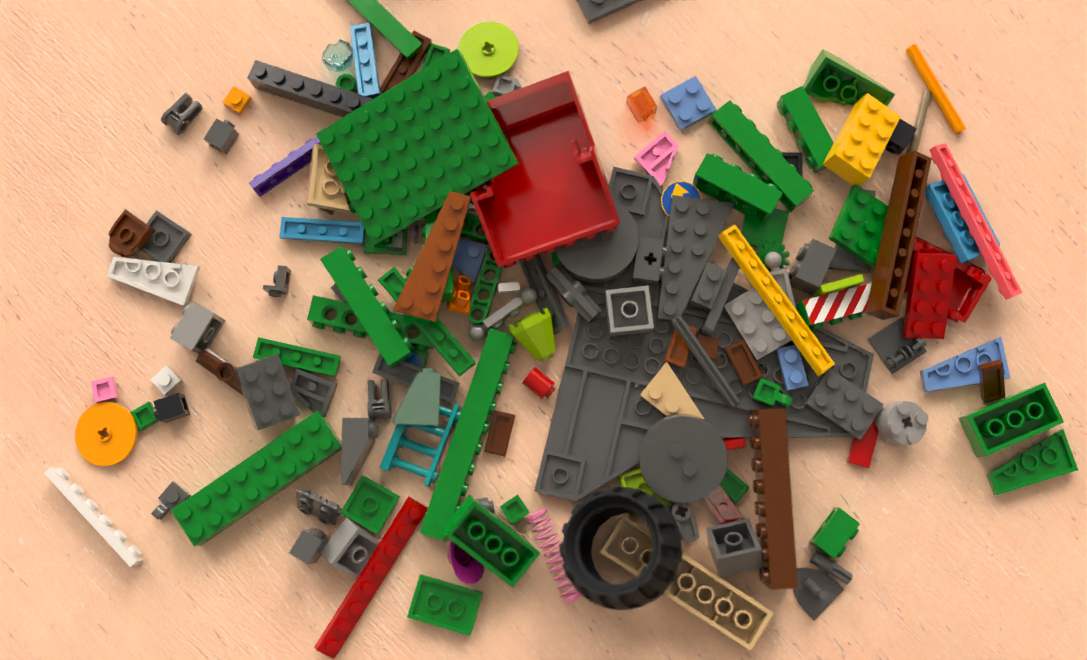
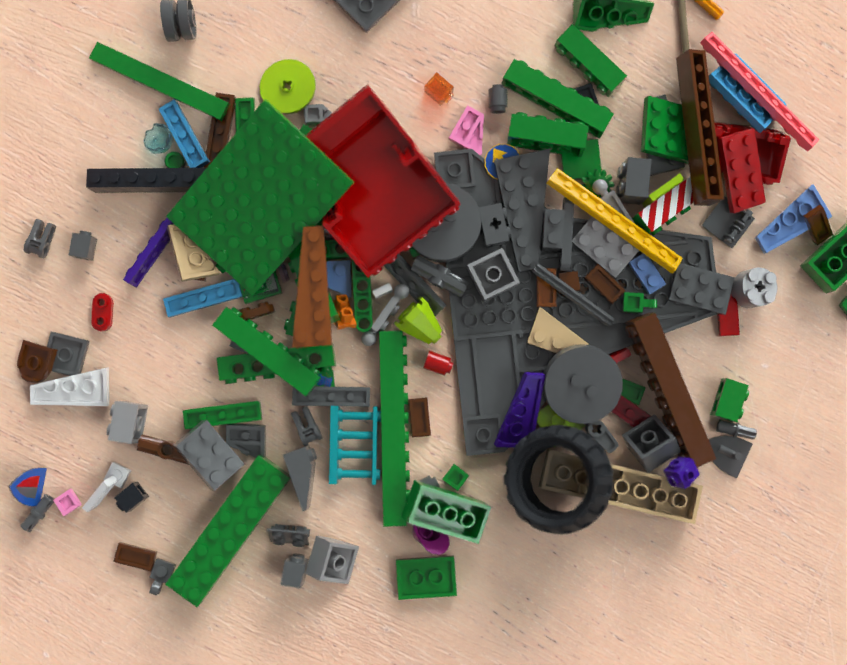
camera: 20 degrees left, 5 degrees up
white plate [44,467,144,567] -> none
light orange piece [75,402,137,466] -> none
green tile [130,402,159,431] -> none
light orange plate [222,86,252,115] -> none
dark grey bracket [263,265,291,297] -> none
red plate [314,496,428,659] -> none
green plate [340,475,400,534] -> none
green tile [378,267,476,377] -> none
sand green slope [392,368,441,425] -> none
bright pink piece [526,508,582,604] -> none
medium blue plate [660,76,717,131] -> none
yellow brick [822,93,901,186] -> none
black brick [885,119,917,155] -> none
none -> shield [8,468,47,506]
none -> dark grey pin [20,494,54,532]
none -> white tile [82,475,118,512]
none -> red plate [91,293,114,332]
none -> reddish brown tile [113,542,157,572]
none -> reddish brown plate [239,301,275,321]
none -> dark grey brick [488,84,507,114]
none -> dark purple wing [494,372,545,448]
none -> dark purple brick [663,457,700,489]

